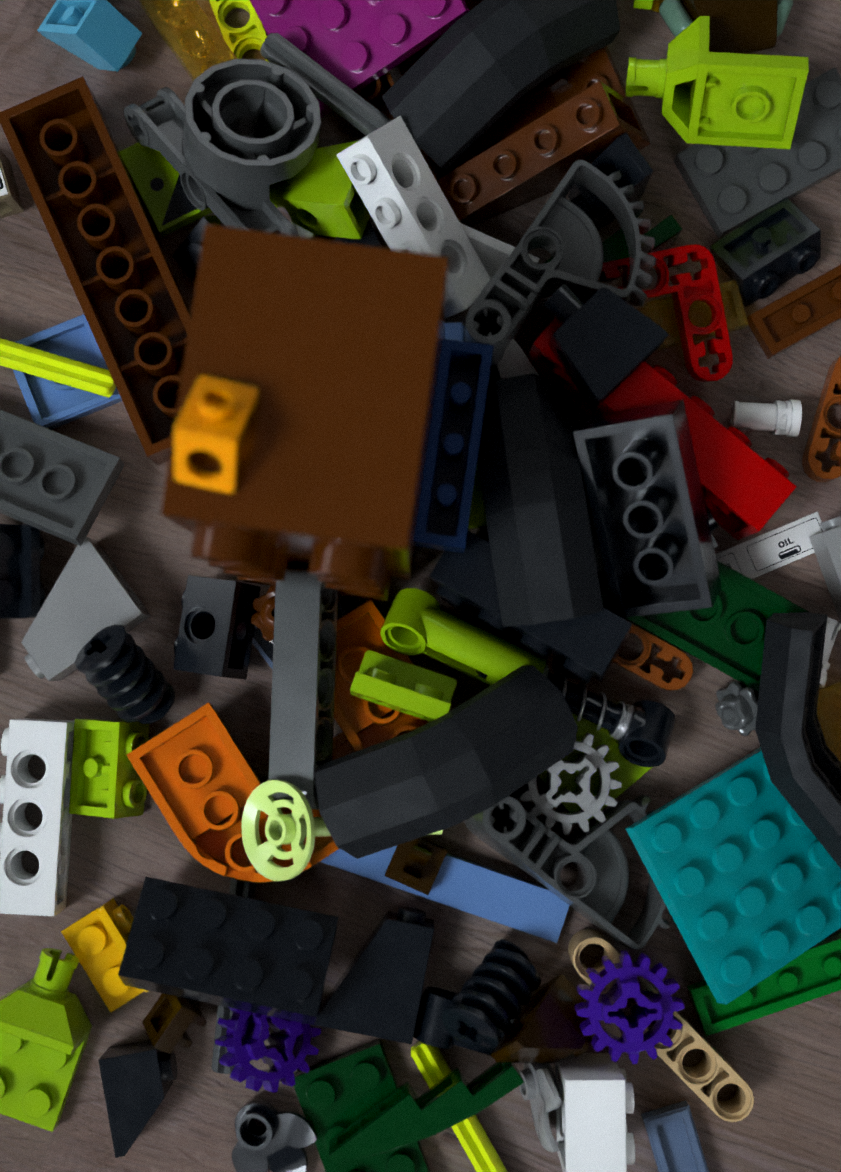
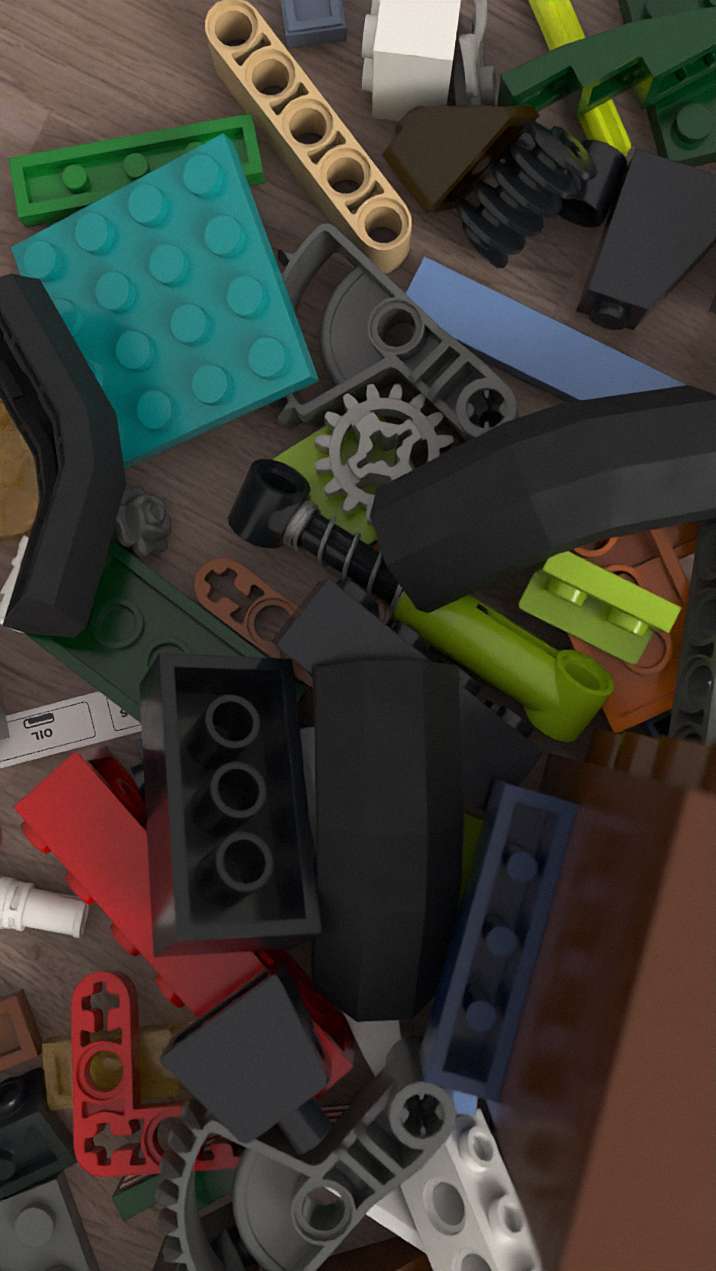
camera: 170 degrees left, 0 degrees up
dark brown tile [384,837,447,895] -> none
dark purple gear [574,950,685,1065] -> none

